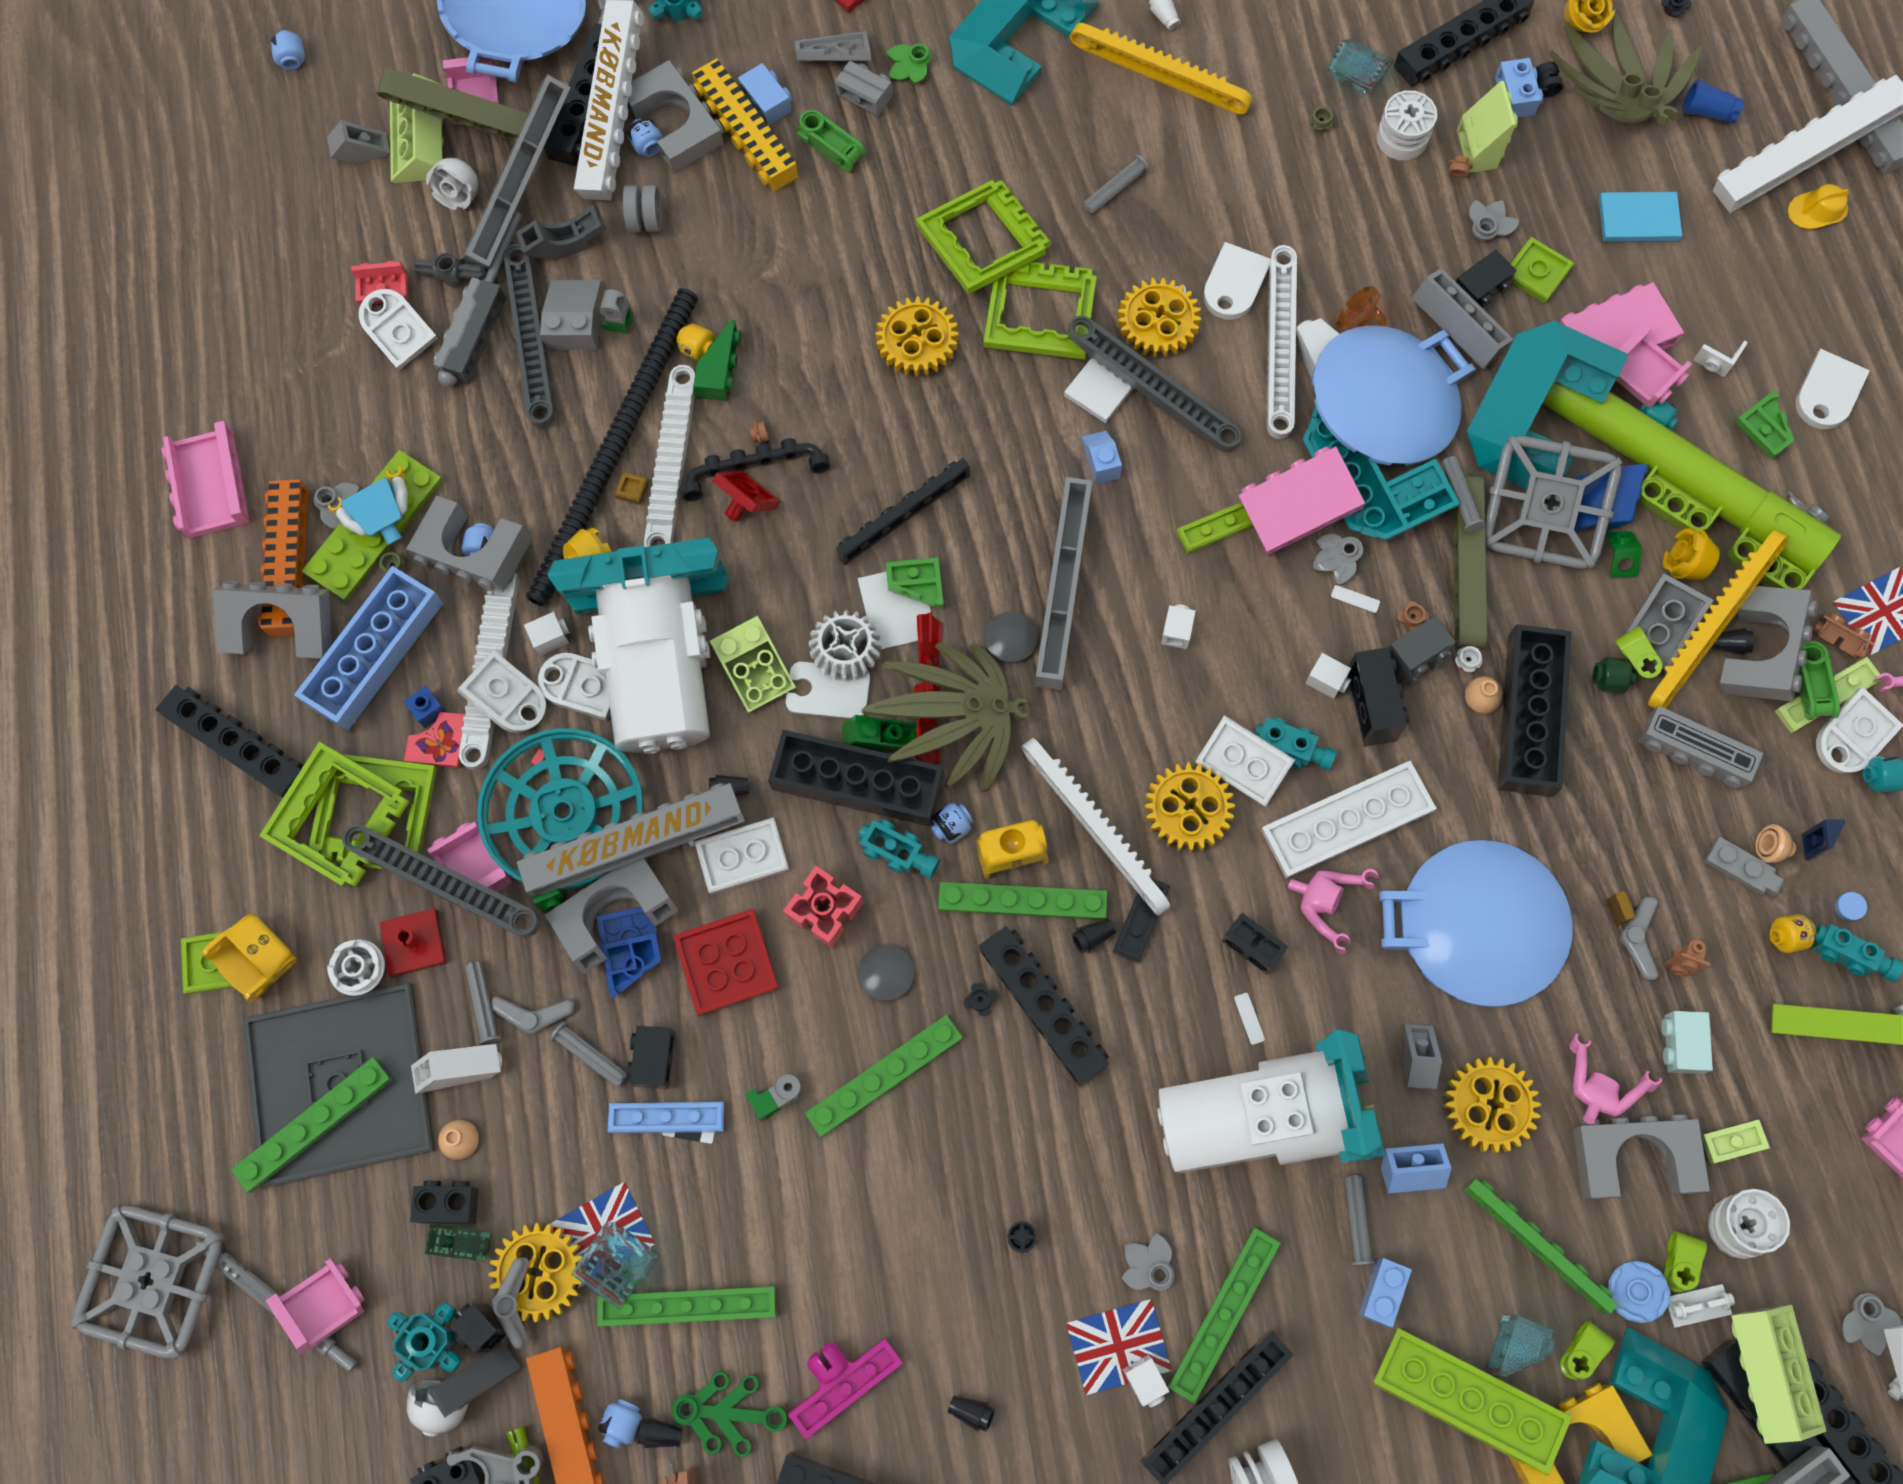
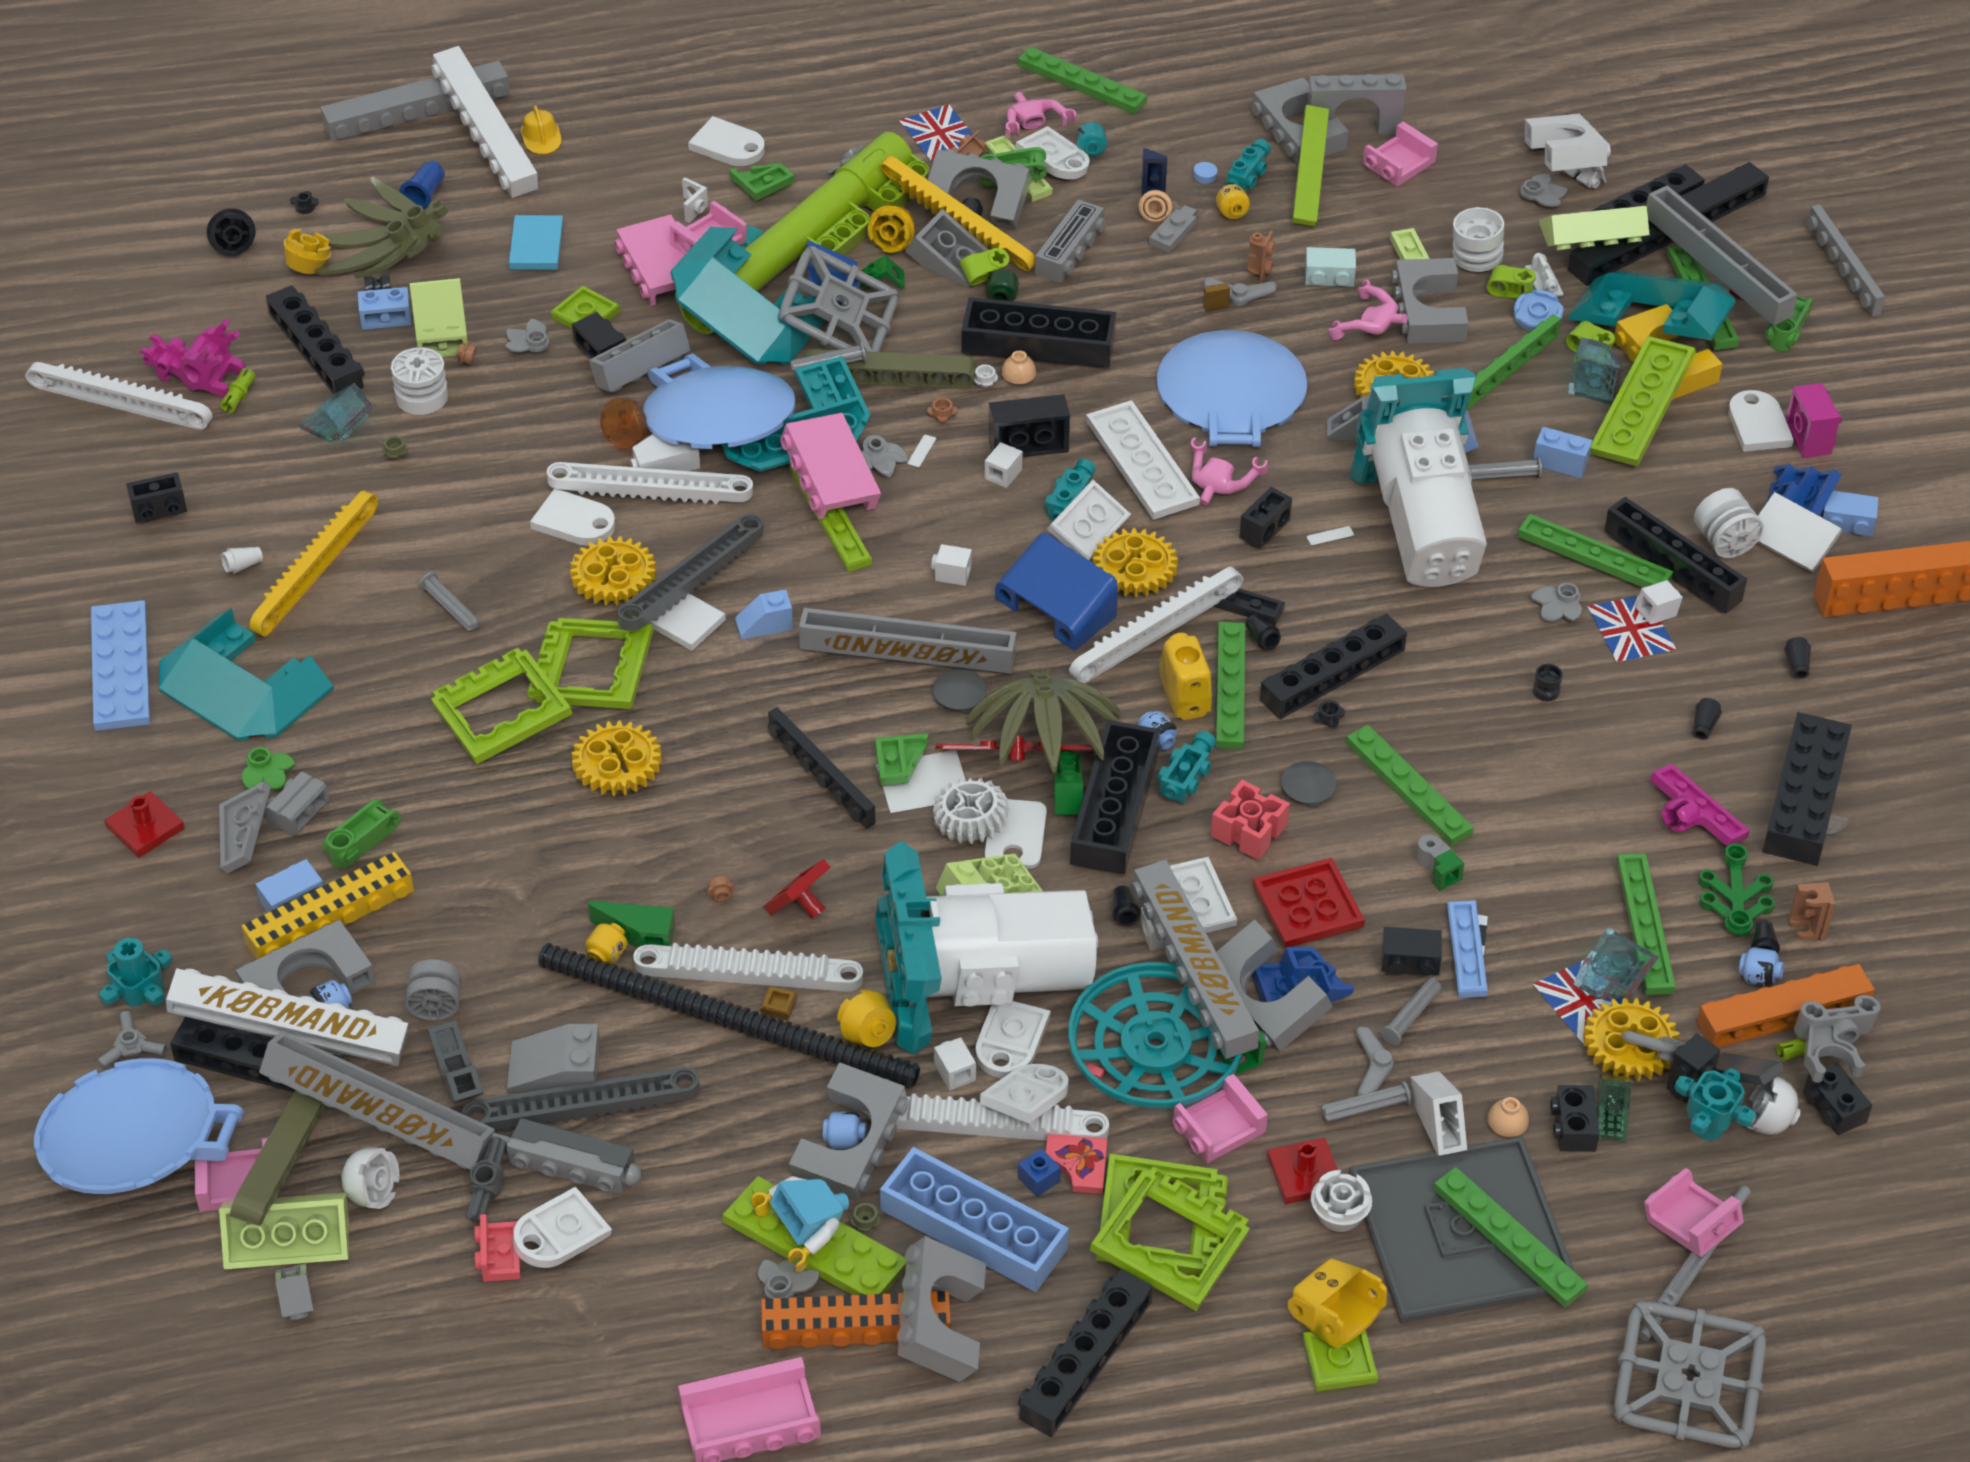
camera: 95 degrees left, 25 degrees down
light blue head [270,30,305,70] -> none
dark grey gear [342,824,540,938] -> none
light grey leg [600,289,633,334] -> none
black bar [681,438,831,501] -> none
dark grey brick [1389,615,1455,686] -> none
none -> blue windscreen [995,533,1118,651]

